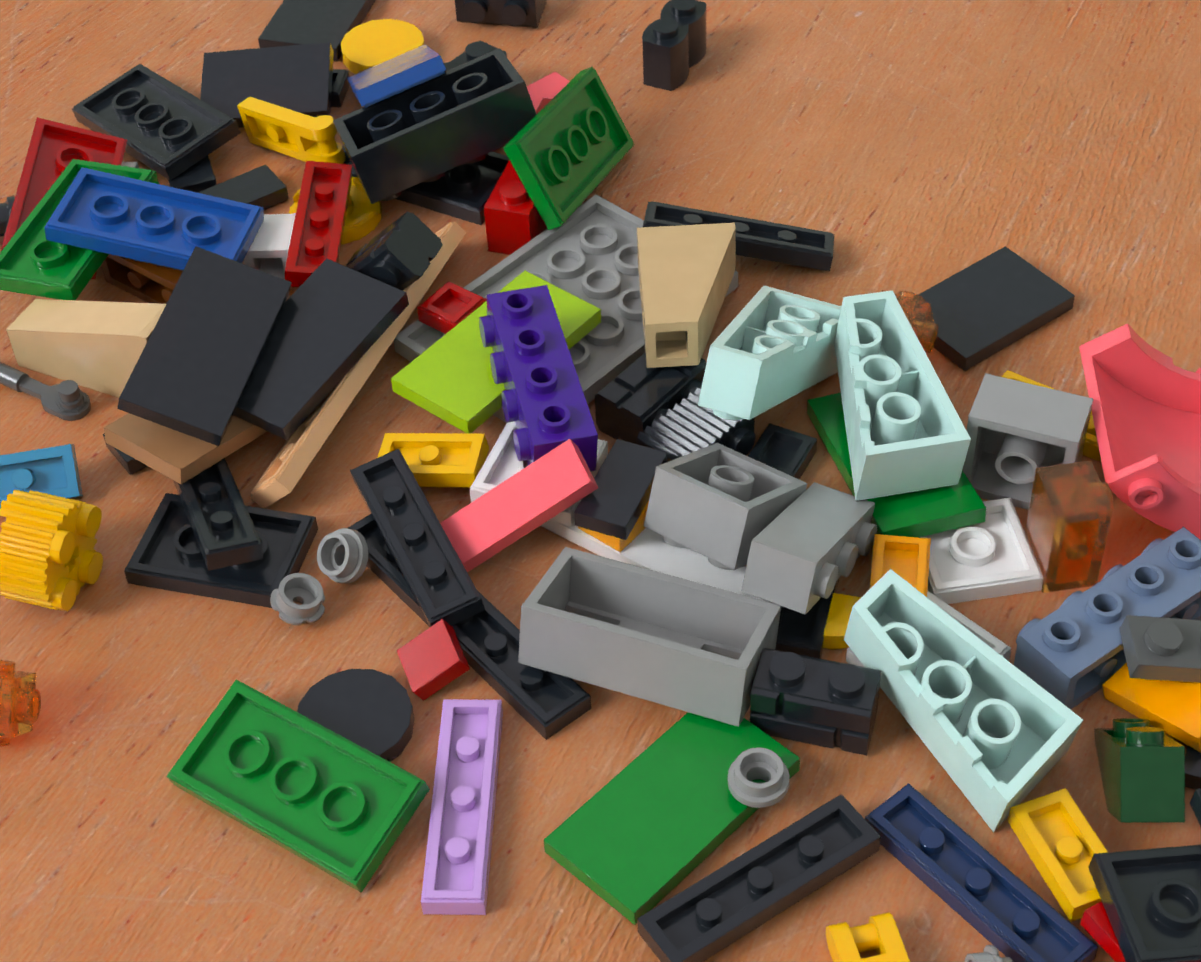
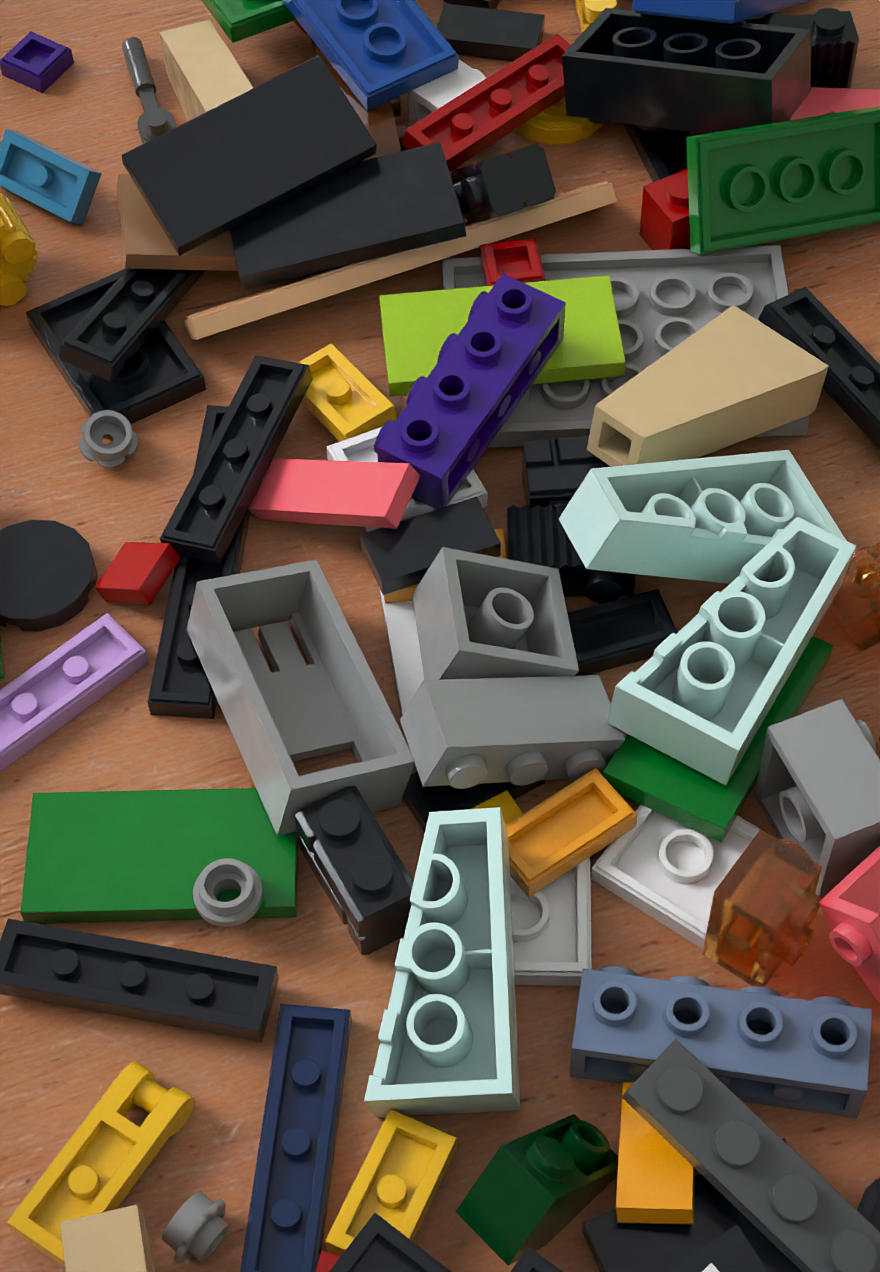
camera: 45 degrees right, 10 degrees up
light grey plate [317,528,368,583] -> none

